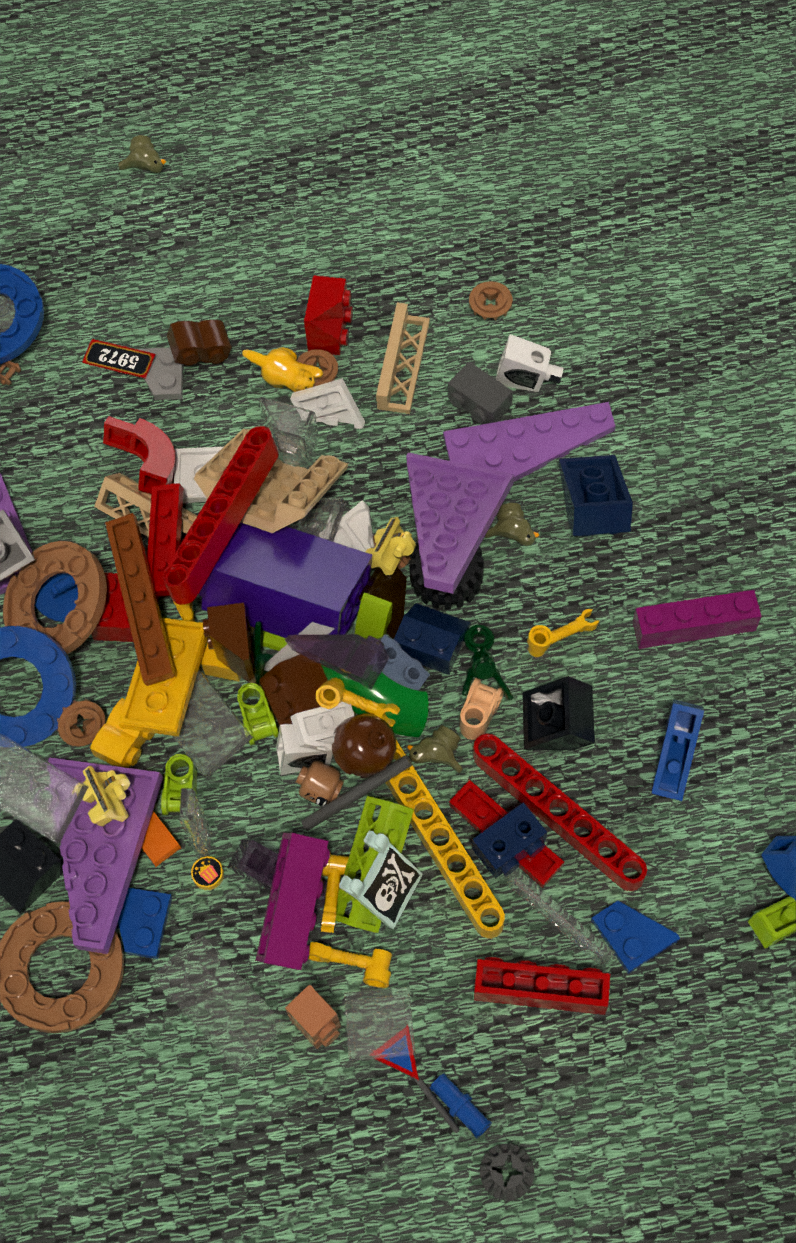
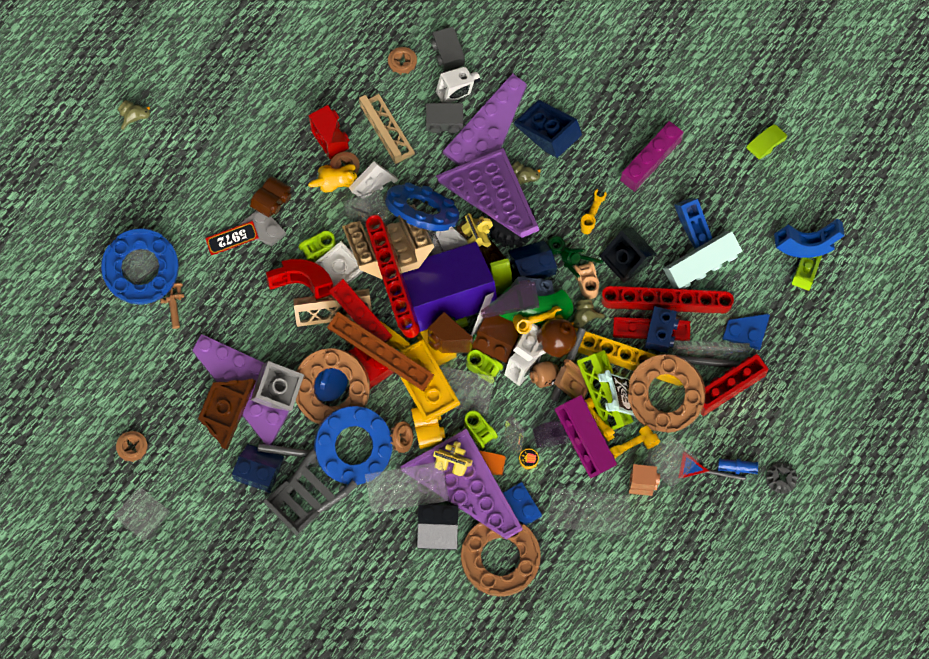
camera: 45 degrees left, 5 degrees up
none -> lime piece [298,231,336,262]
none -> blue plate [385,183,459,231]
none -> dark grey brick [430,26,465,71]
none -> medium nougat plate [554,359,588,399]
none -> medium nougat plate [628,354,706,433]
none -> light aqua brick [663,231,742,289]
none -> dark grey bar [671,354,740,368]

